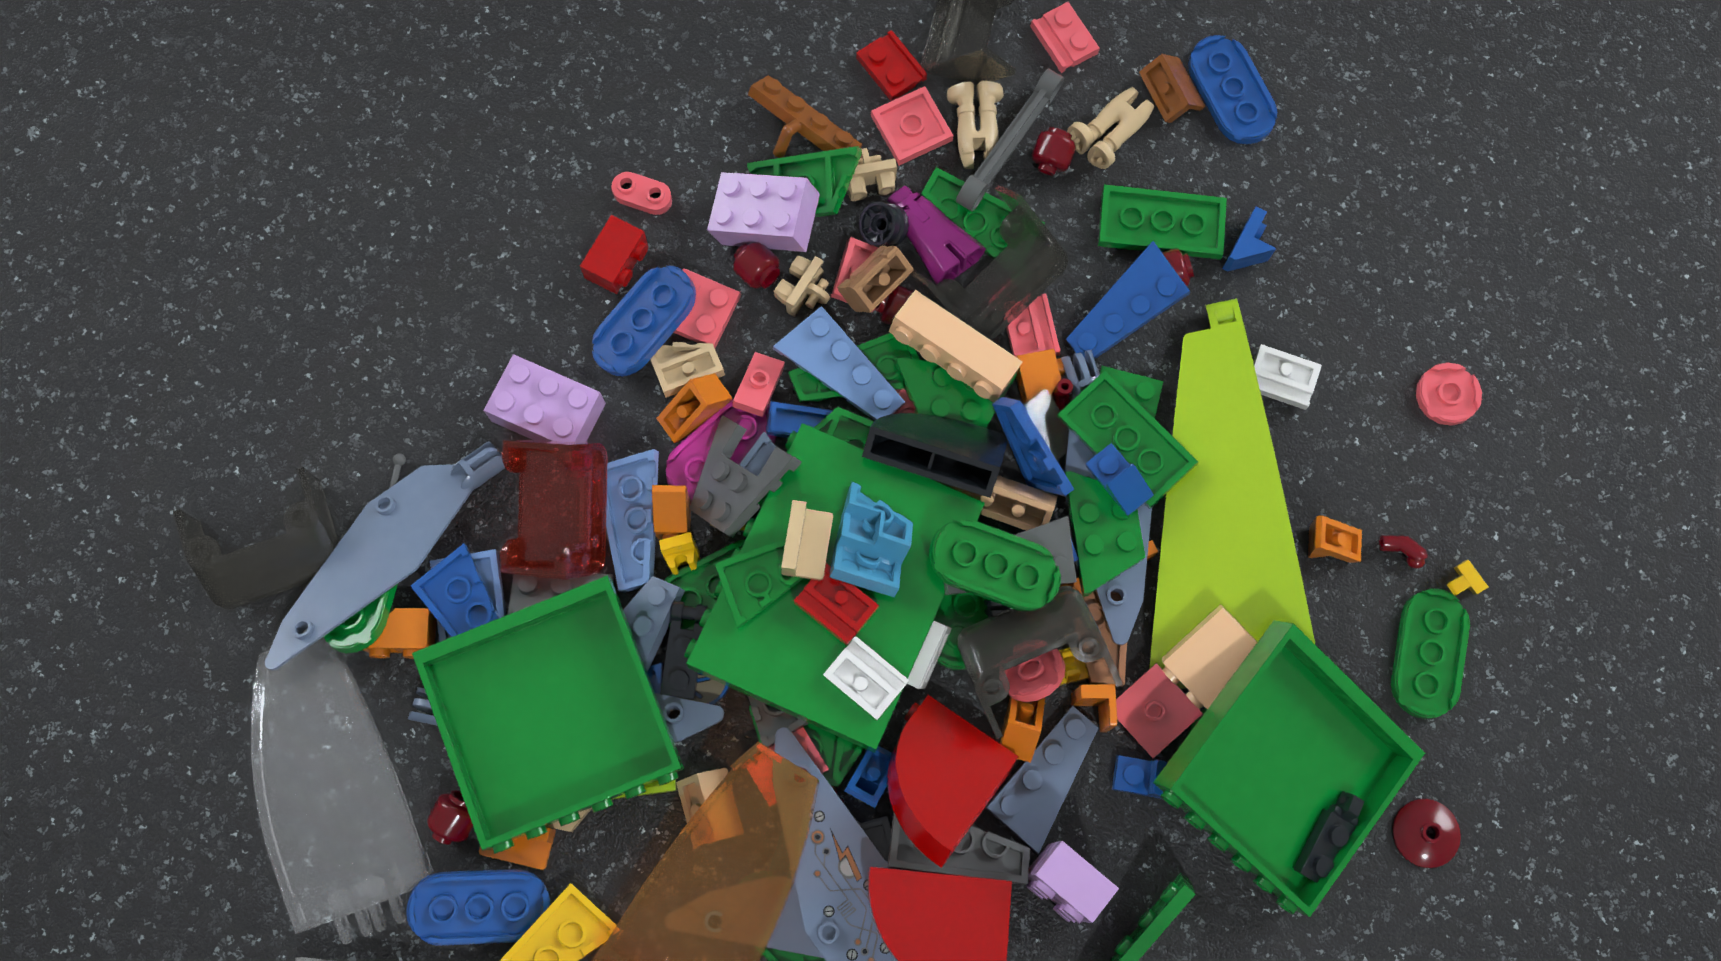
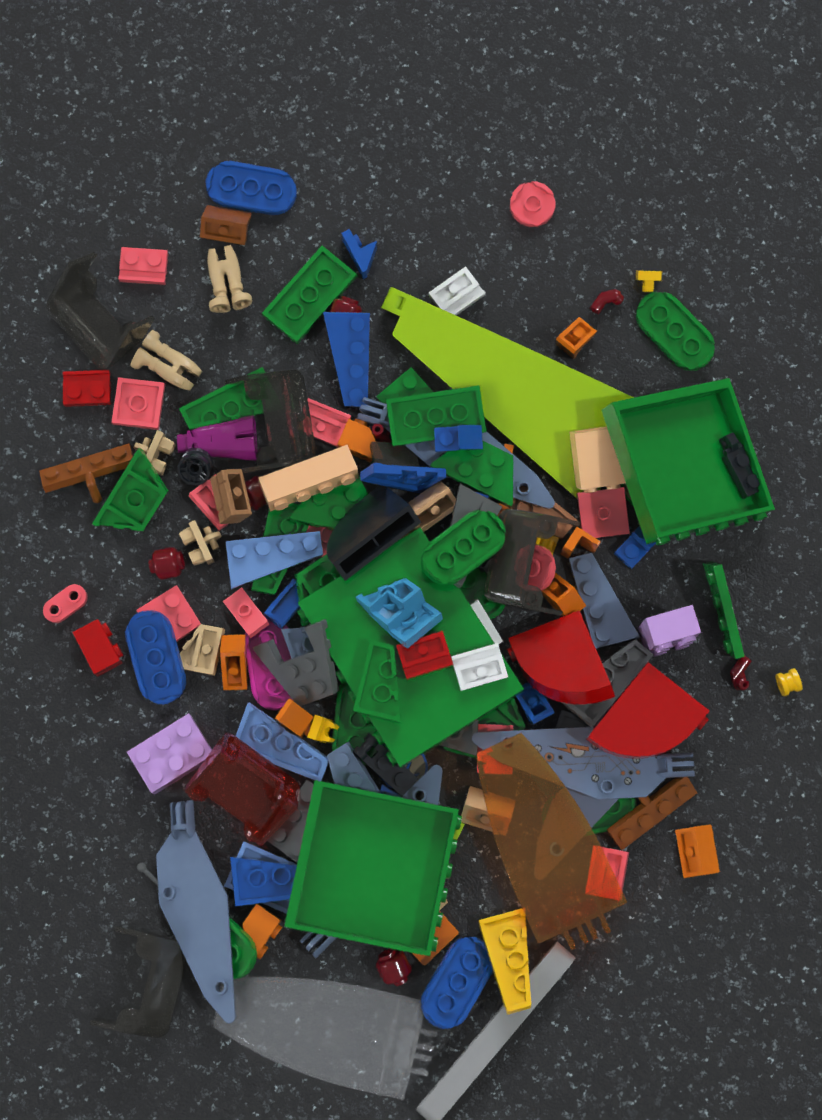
camera: 55 degrees left, 5 degrees up
lavender brick [707,172,820,252] -> none
tan panel [781,500,833,580] -> none
dark grey piece [956,68,1064,212] -> none
dark red head [1031,127,1076,176] -> none
dark red dish [1392,799,1461,868] -> none

